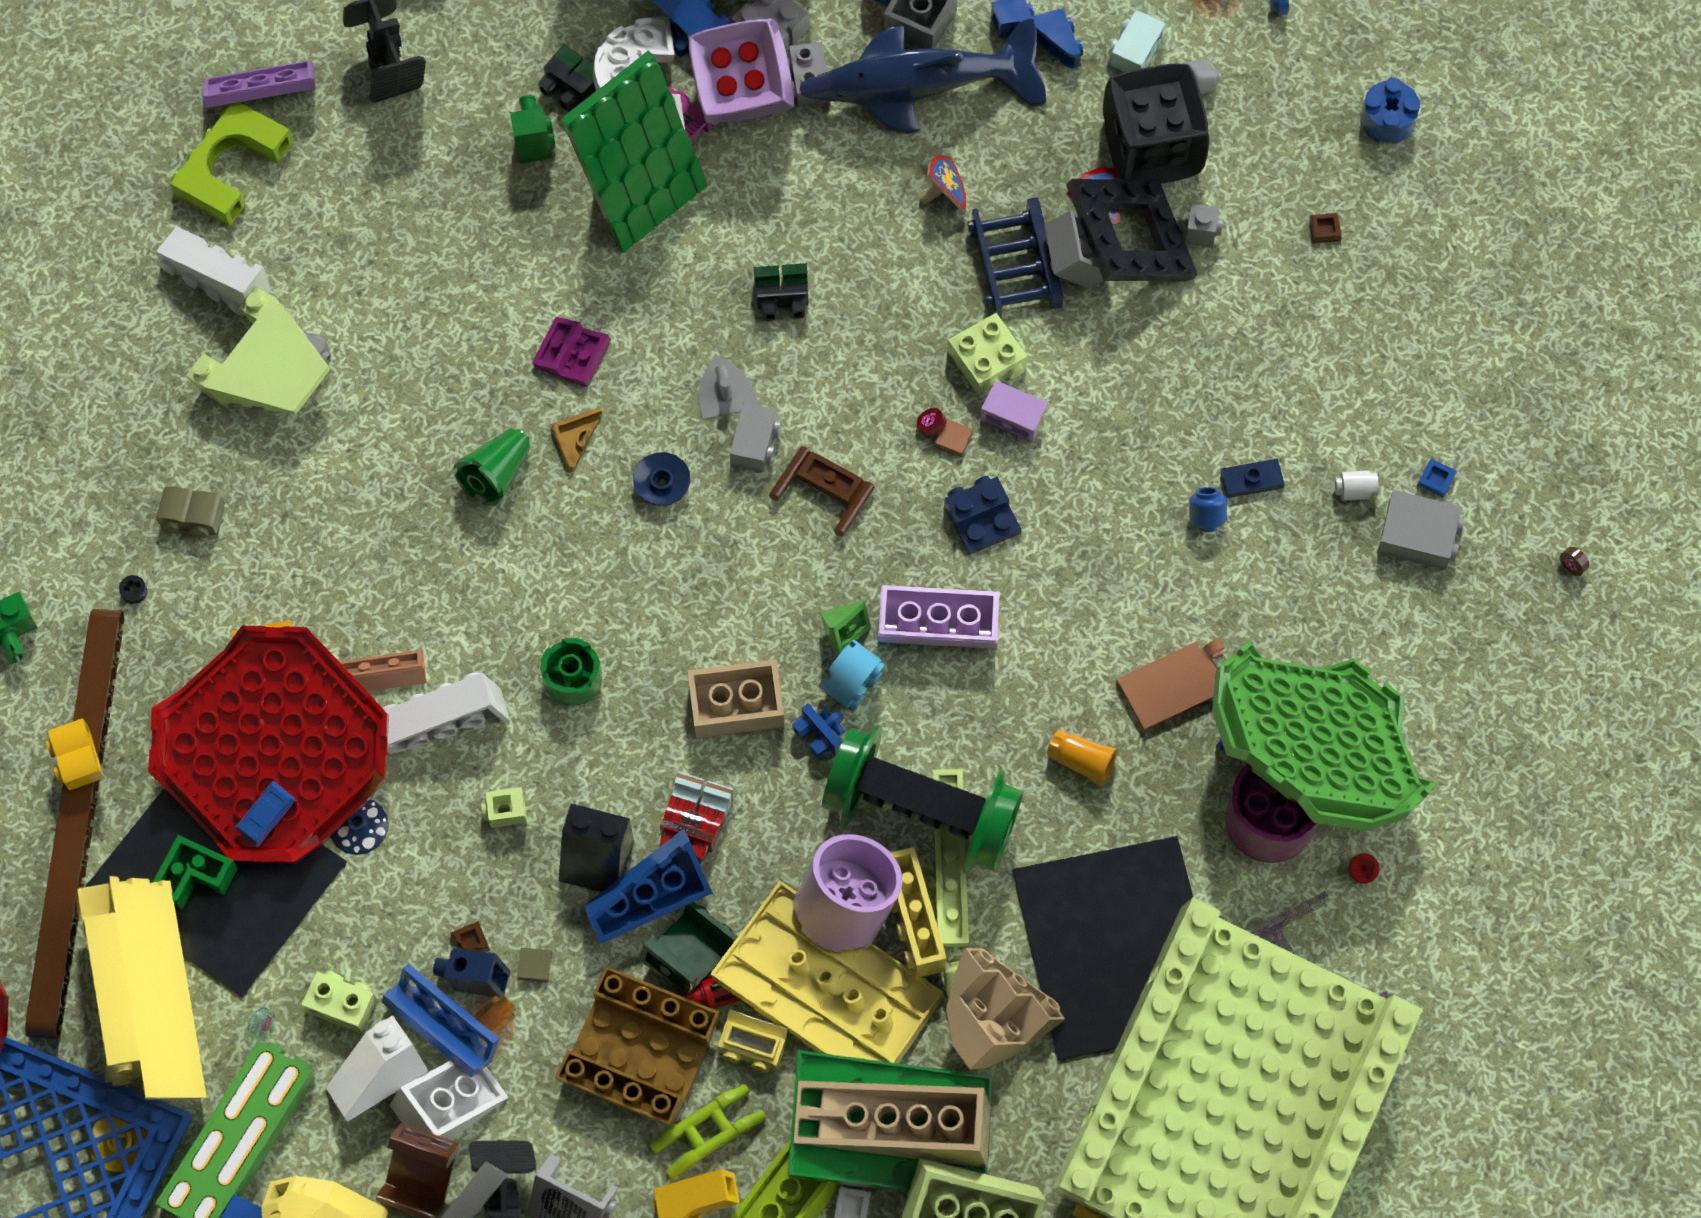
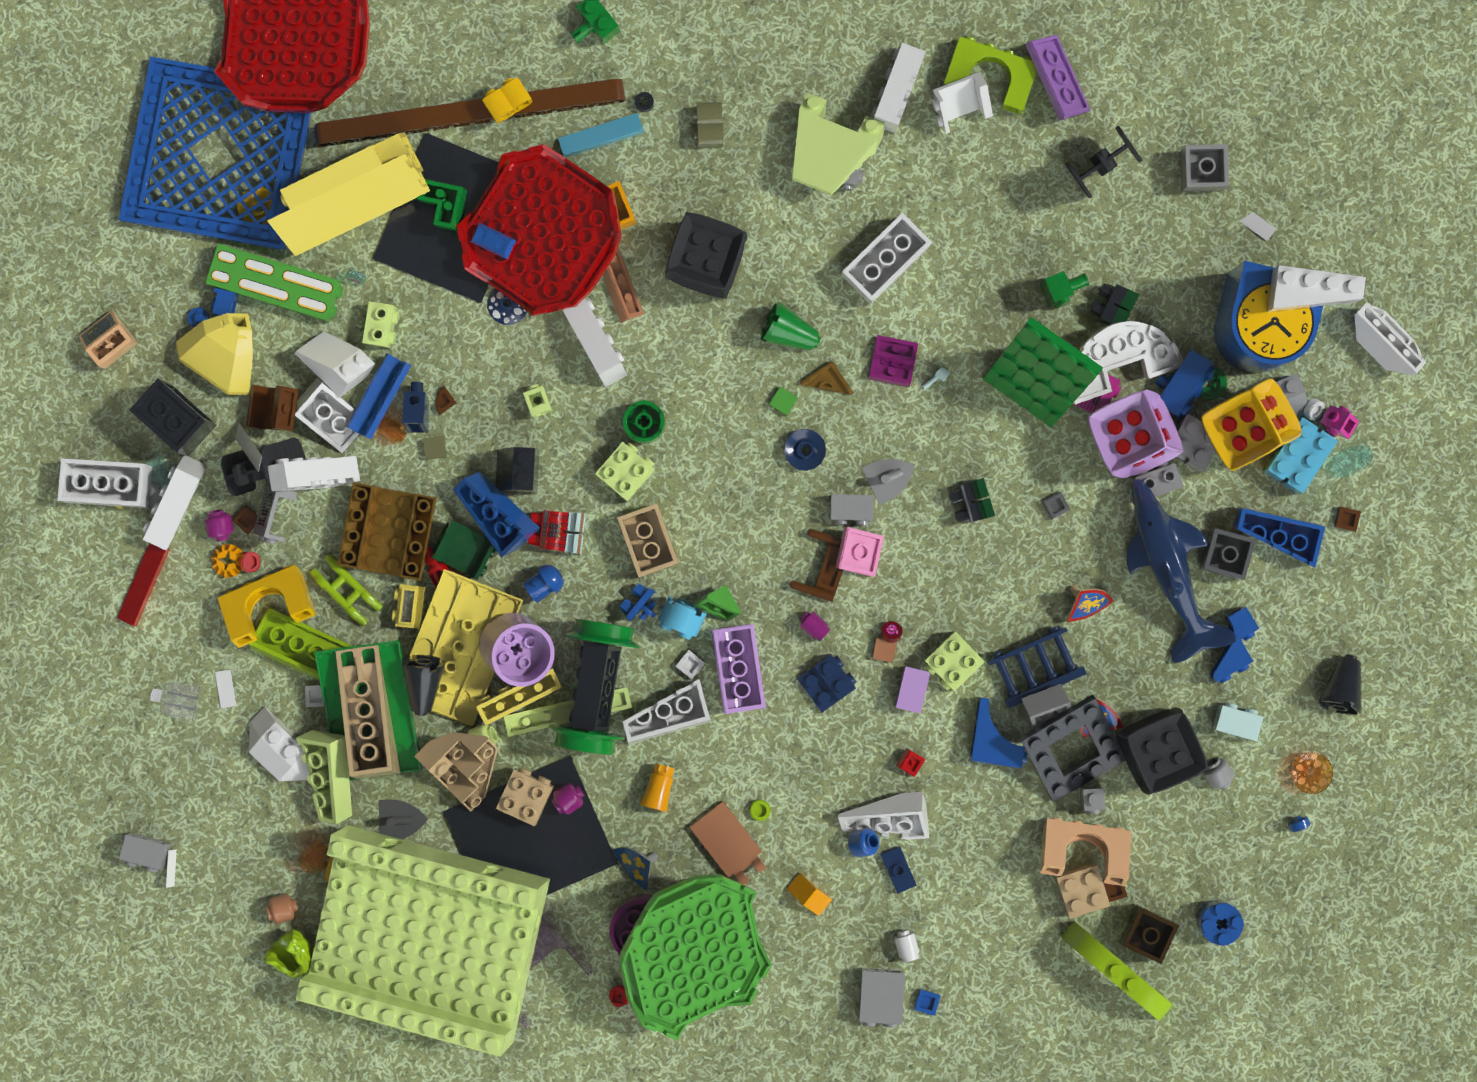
camera: 80 degrees right, 20 degrees up
none -> white wedge [268,456,360,491]
none -> dark grey shield [379,799,428,839]
none -> black cone [402,655,445,716]
none -> tan brick [496,767,554,826]
none -> blue piece [523,565,564,603]
none -> magenta head [552,783,585,815]
none -> medium azure slope [558,113,644,158]
none -> yellowish green brick [595,442,656,502]
none -> blue shield [613,847,658,891]
none -> white wedge [623,679,711,744]
none -> black piece [665,212,747,299]
none -> white tile [676,650,705,679]
none -> lime tile [750,799,771,821]
none -> bright green tile [769,387,798,416]
none -> light orange slope [787,873,832,916]
none -> magenta brick [799,611,831,642]
none -> bright pink tile [835,527,884,577]
none -> white wedge [838,792,929,840]
none -> white brick [841,213,932,305]
none -> red tile [896,748,926,777]
none -> light aqua hand [922,368,950,389]
none -> white panel [931,72,993,134]
none -> blue arch [970,697,1028,768]
none -> light nougat arch [1040,818,1131,886]
none -> flat silver tile [1042,492,1070,520]
none -> tan brick [1054,863,1110,919]
none -> lime arch [1061,921,1173,1021]
none -> dark brown brick [1119,904,1180,964]

